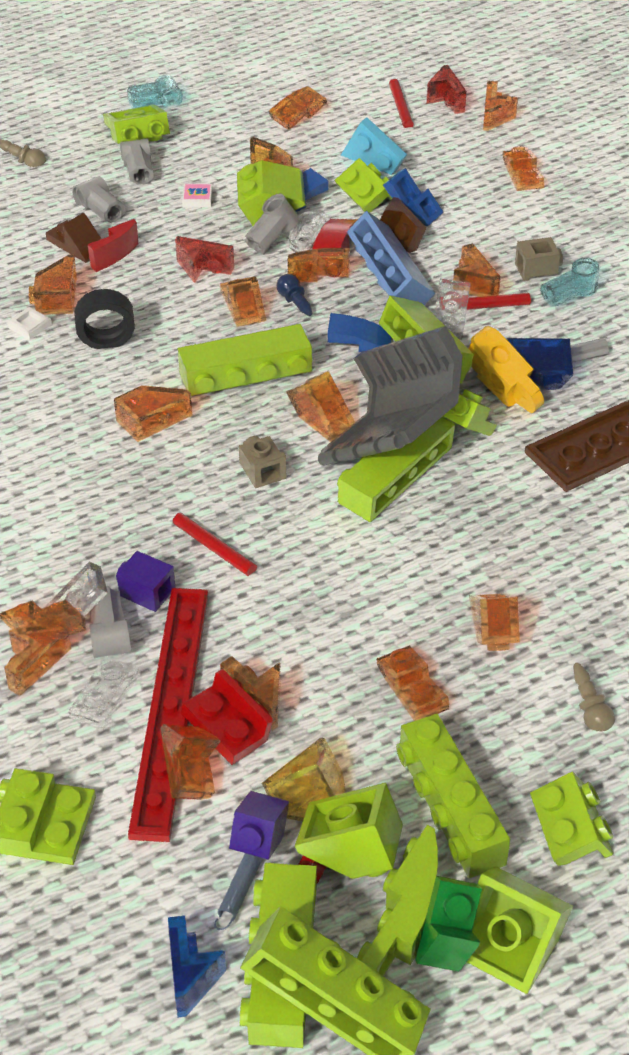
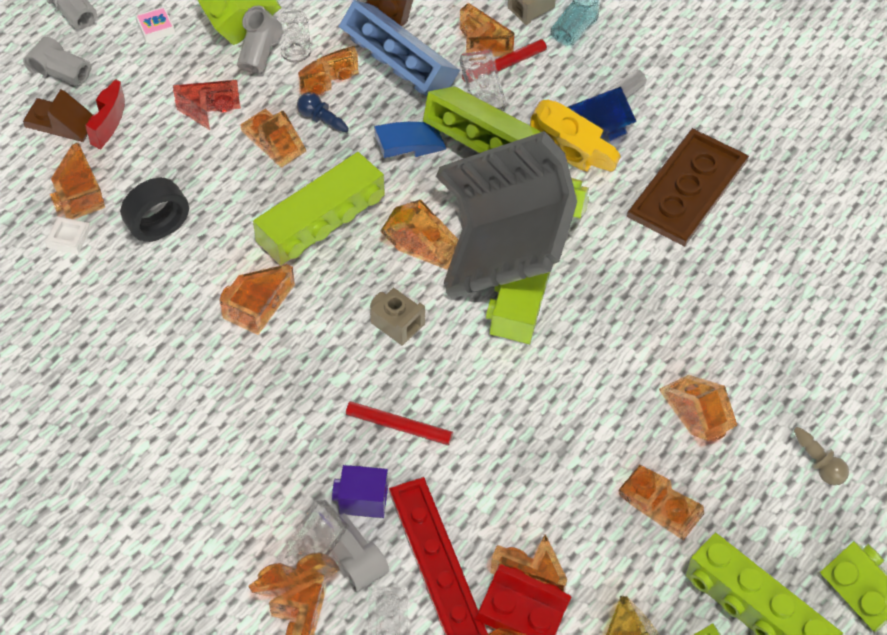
camera: 25 degrees left, 10 degrees up
red slope [312,219,358,259] -> none

